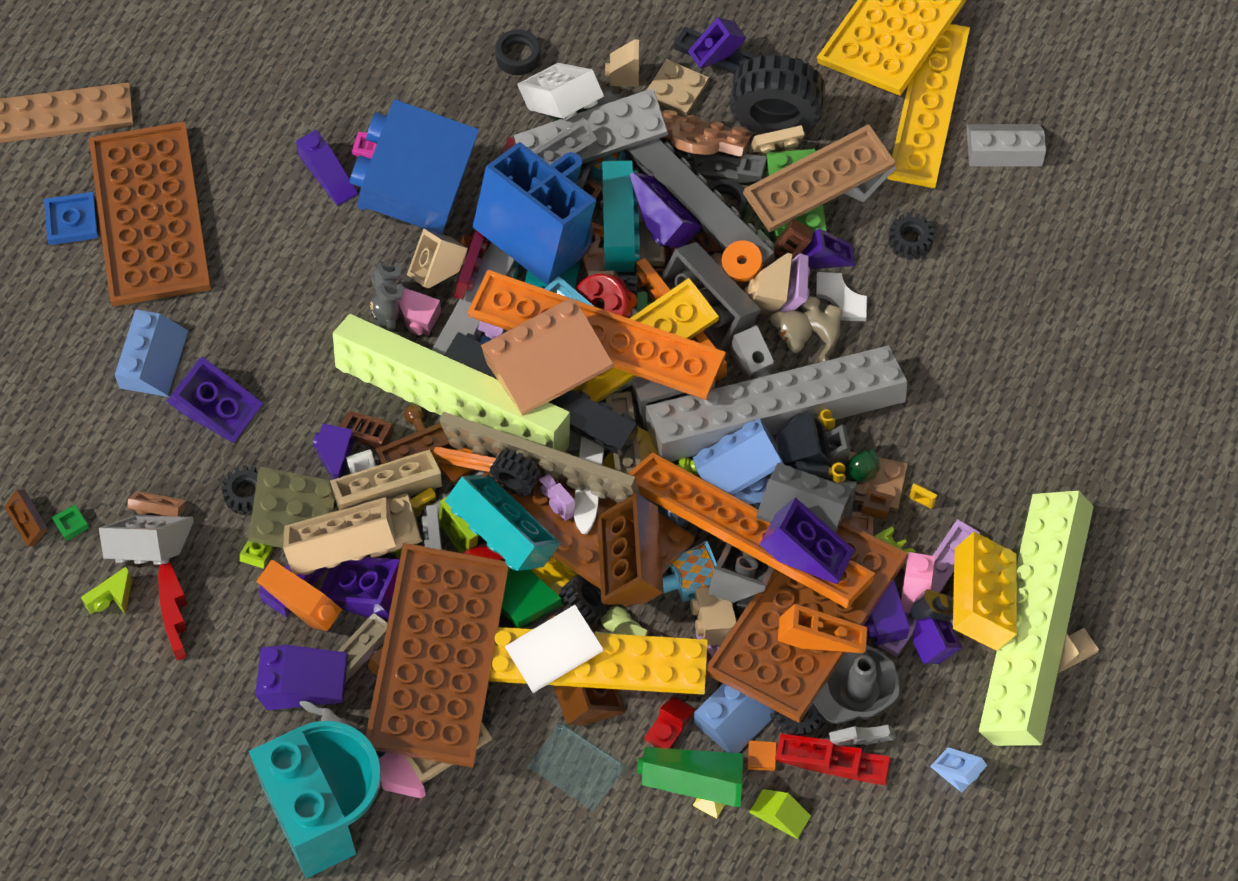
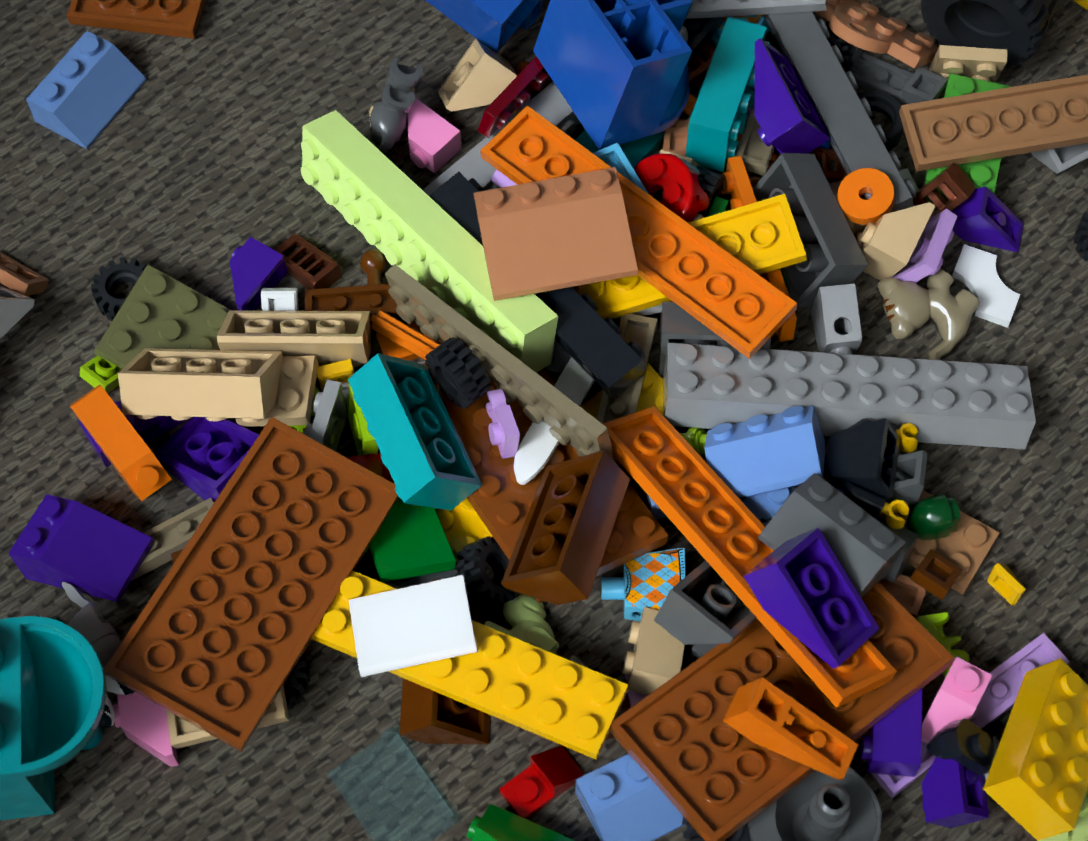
camera: 20 degrees right, 0 degrees up
dark purple slope [166,357,263,443] -> none

